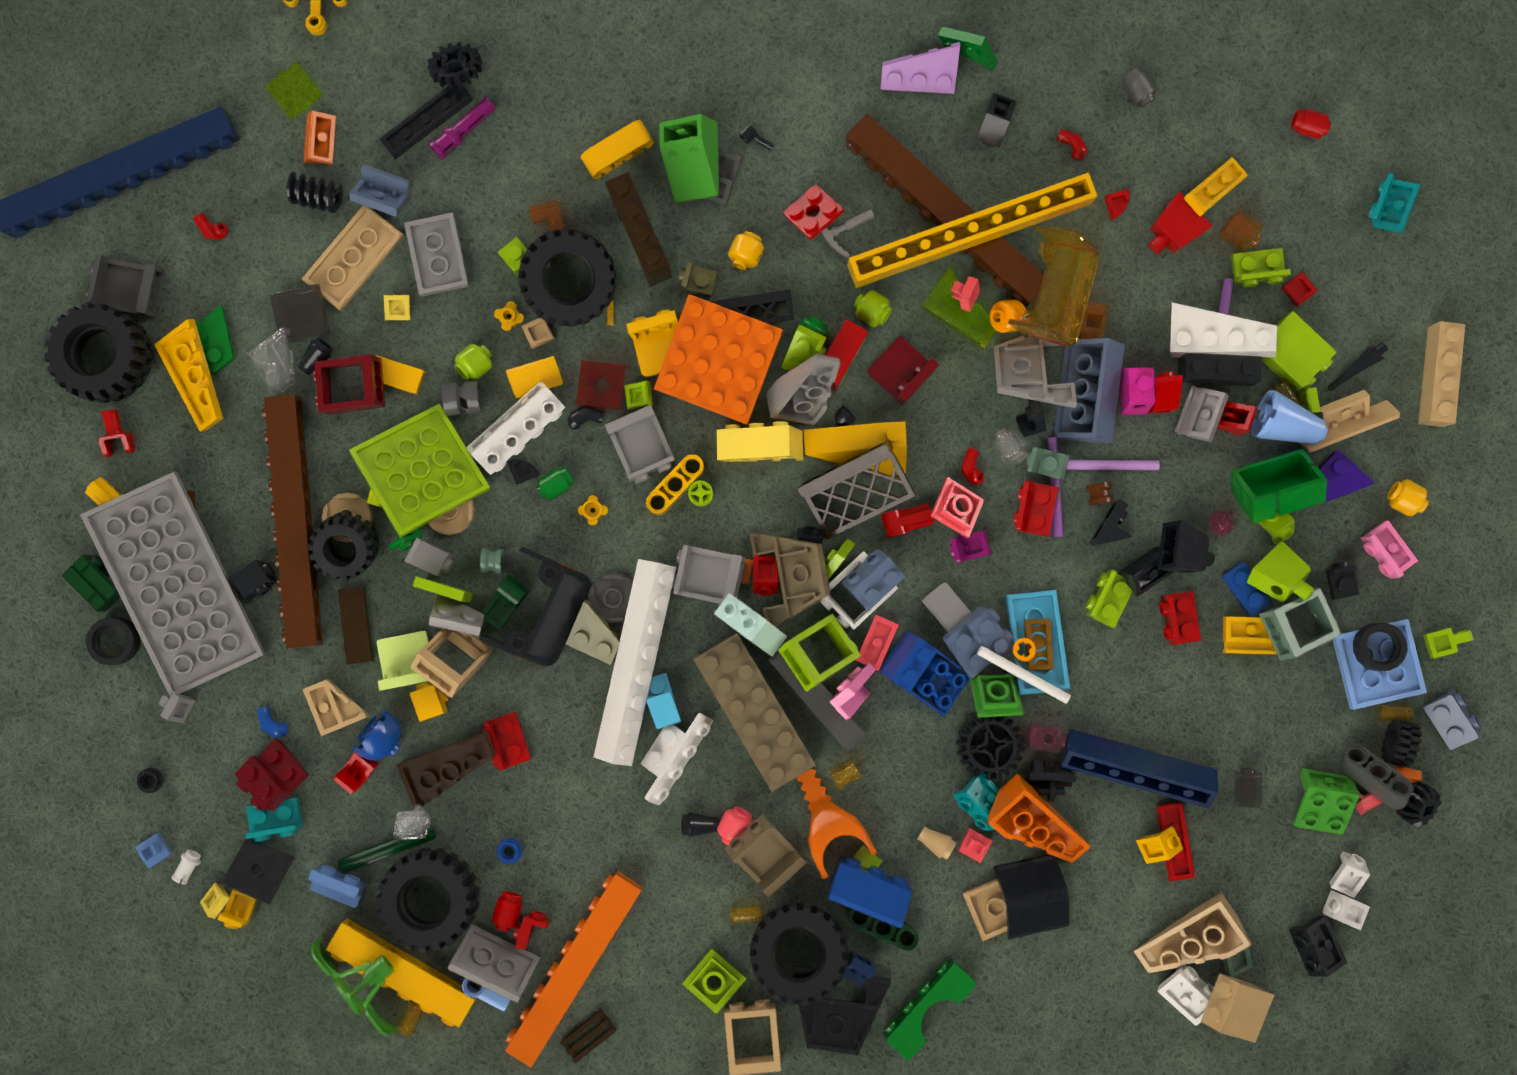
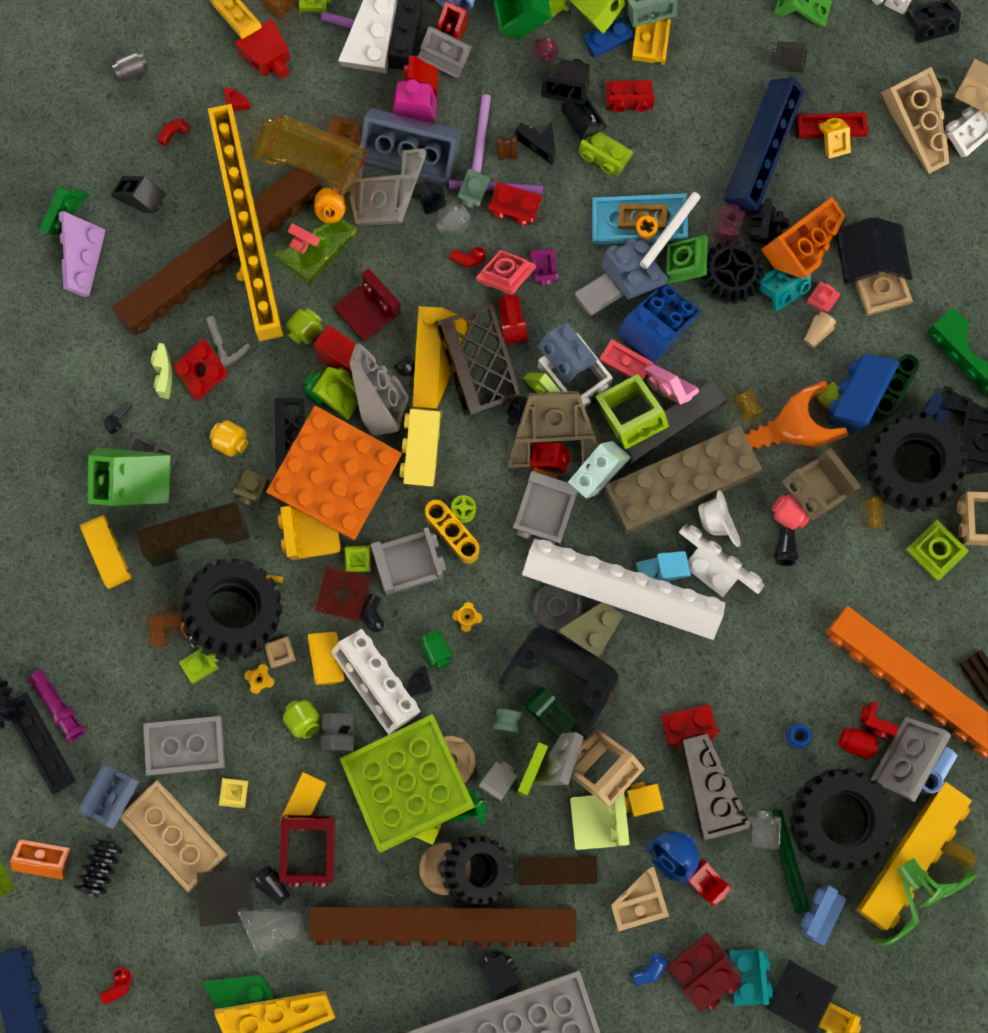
camera: 85 degrees left, 10 degrees down
none -> yellowish green slope [151,343,172,399]
none -> white piece [698,490,741,547]

